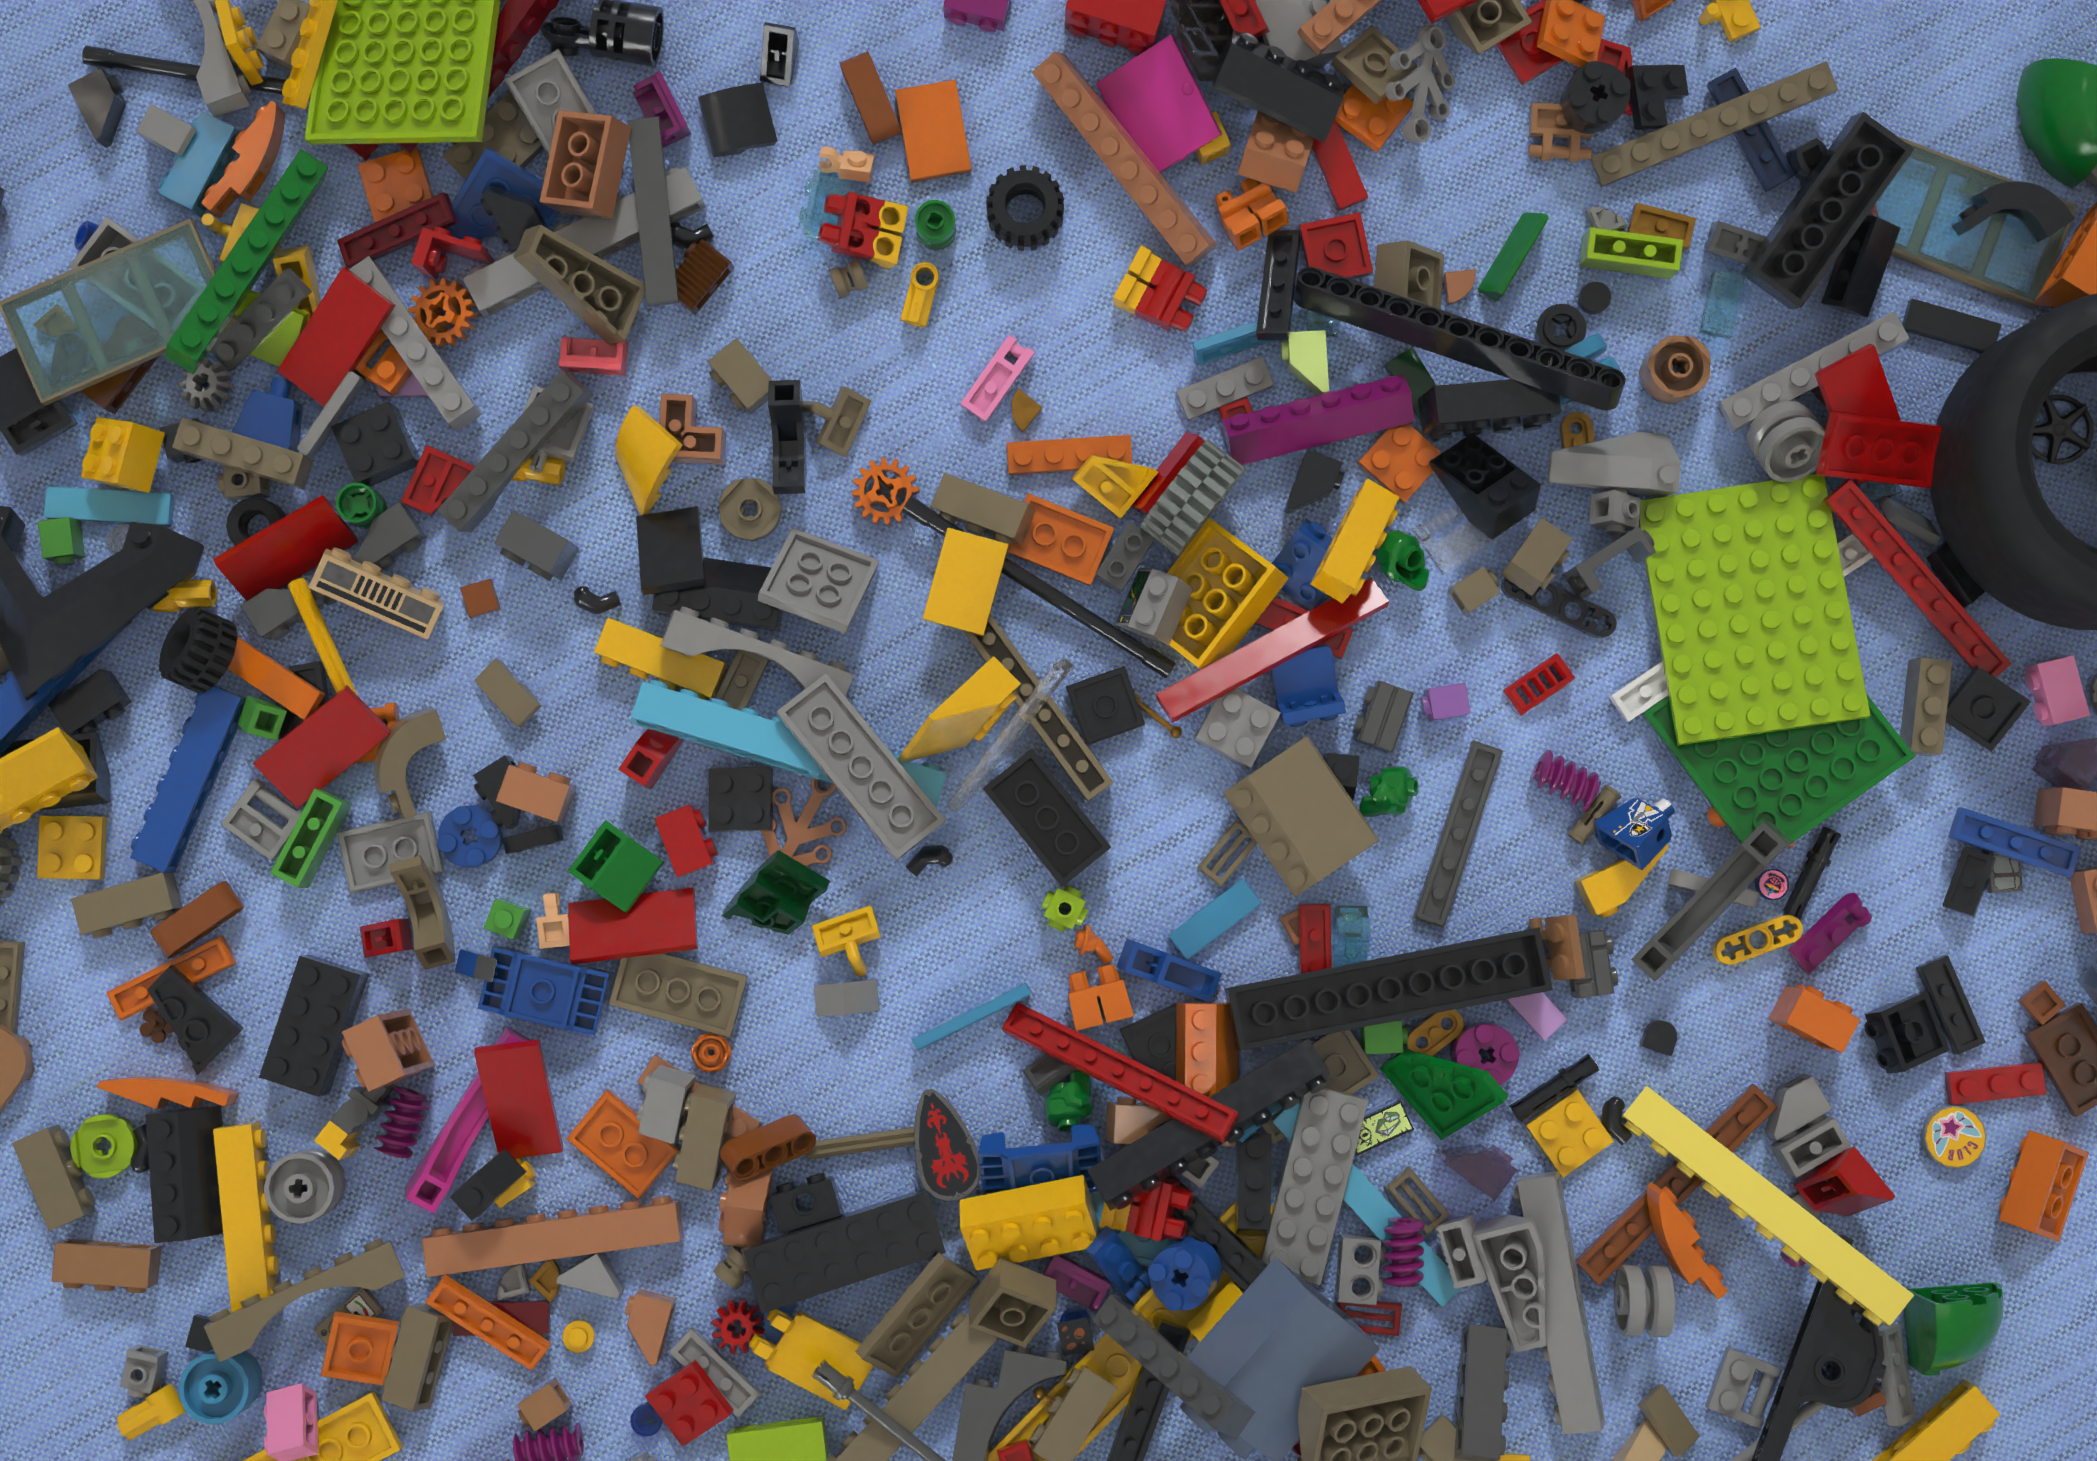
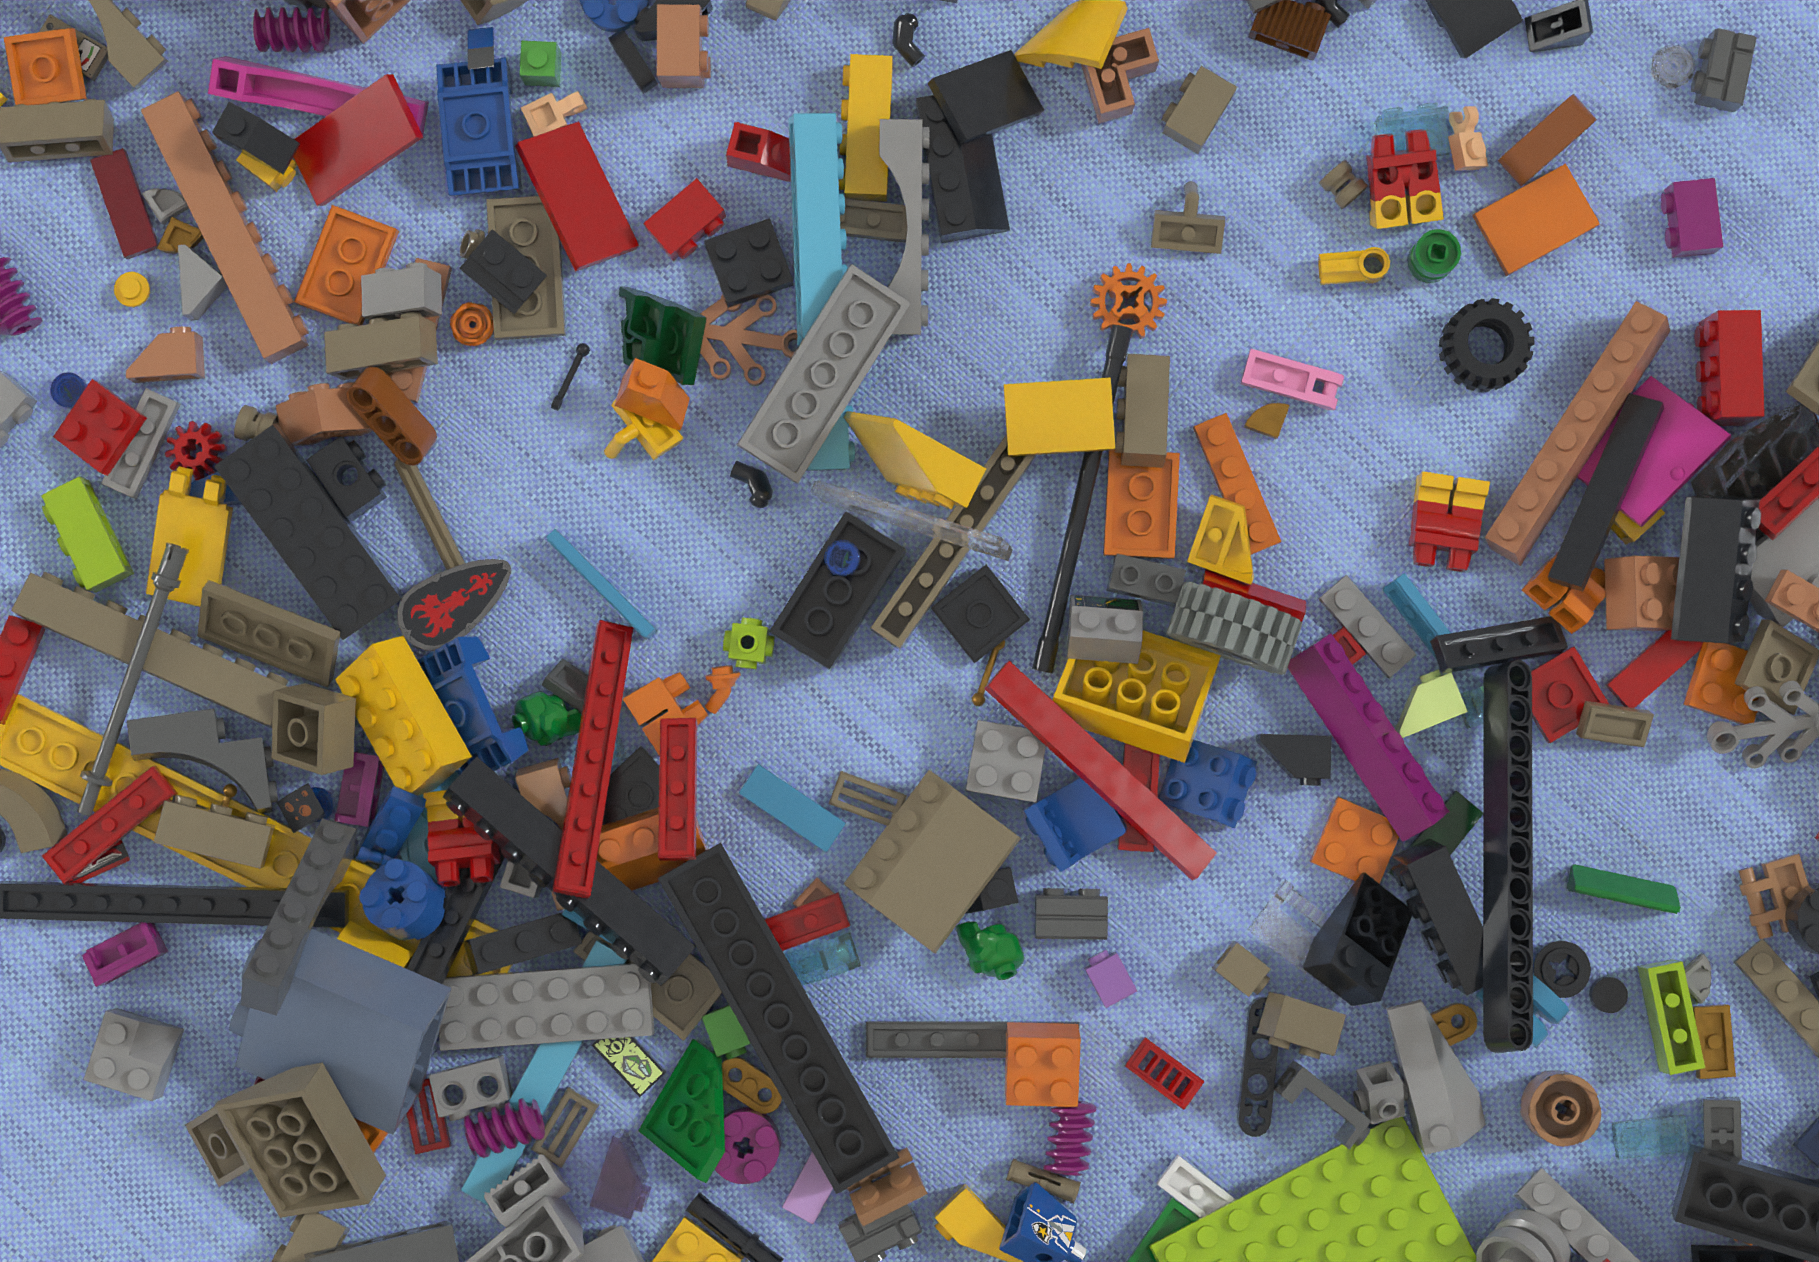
camera: 80 degrees right, 0 degrees up
orange tile [425,1274,551,1371] -> none
medium nougat brick [517,1377,572,1432] -> none
green slope [568,820,665,913] -> none
dark tan plate [719,478,782,542] -> none
light grey plate [757,528,880,634] -> none
black arch [768,380,807,494] -> none
light grey slope [814,979,880,1016] -> none
blue slope [1116,938,1222,1003] -> none
yellow brick [1310,478,1399,603] -> none
dark tan slope [1374,240,1444,310] -> none
green head [1377,530,1429,591] -> none
nougat tile [1443,269,1476,305] -> none
none -> black plate [459,229,547,315]
none -> dark tan plate [460,229,485,259]
none -> black hinge [551,343,590,411]
none -> orange slope [614,358,690,431]
none -> red tile [658,717,697,861]
none -> clear blue tile [824,540,860,577]
none -> orange brick [1005,1022,1081,1107]
none -> black tile [1548,393,1664,592]
none -> dark tan tile [1576,701,1654,748]

